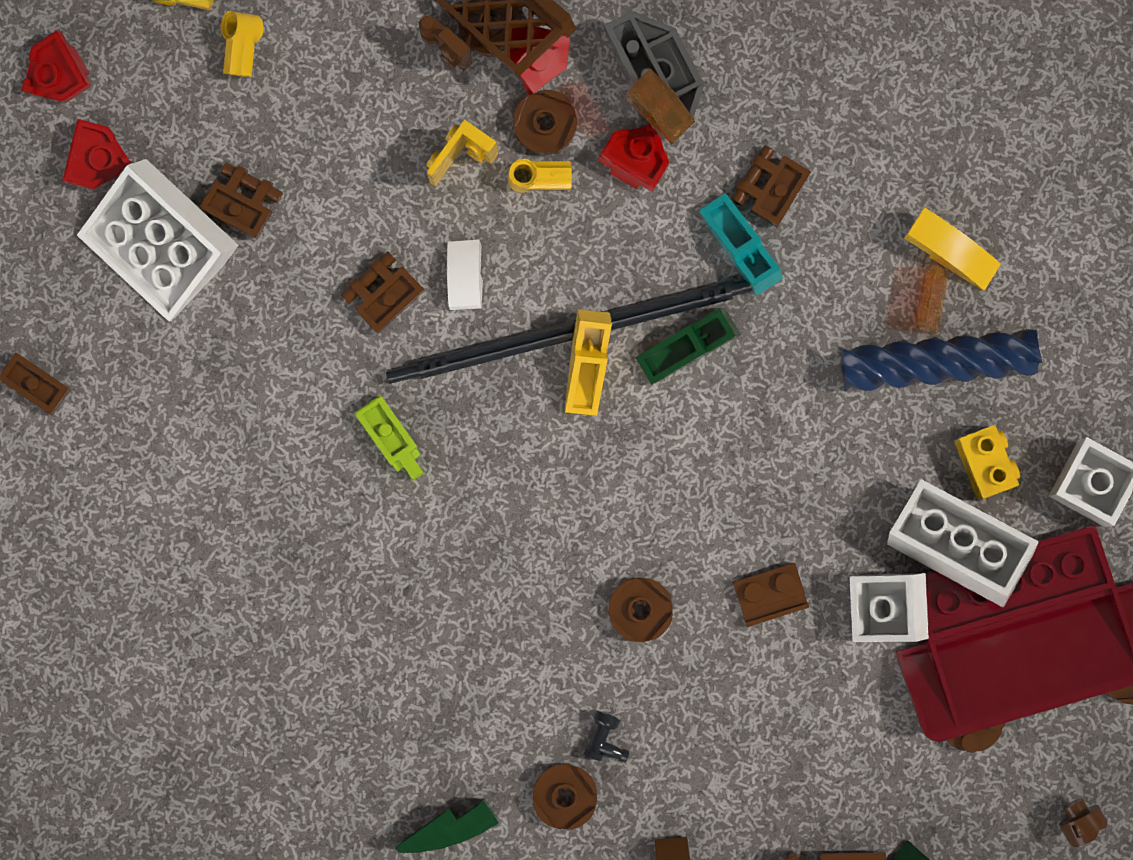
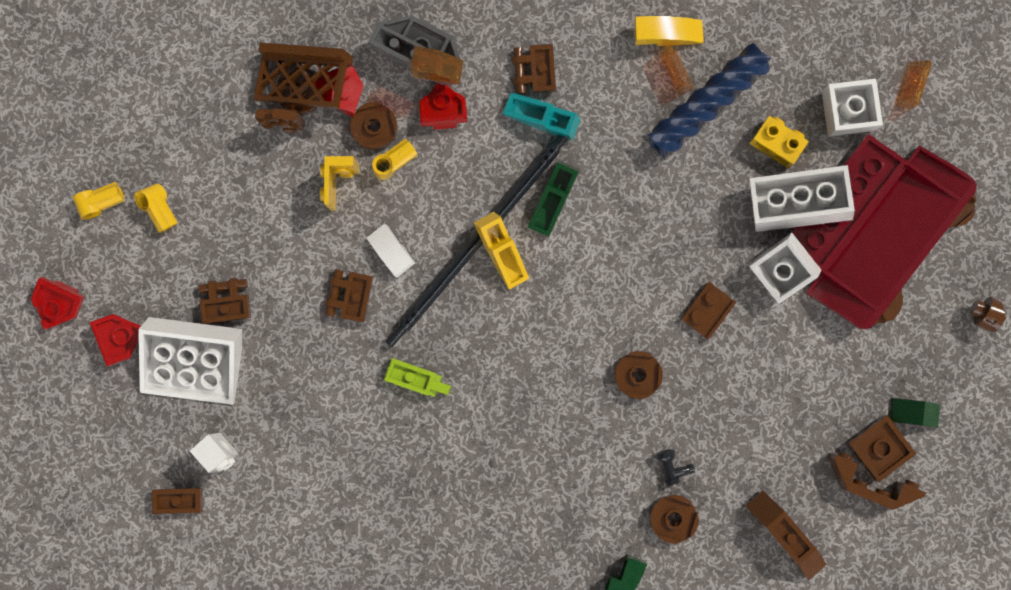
camera: 30 degrees left, 0 degrees up
none -> white brick [190,433,238,473]

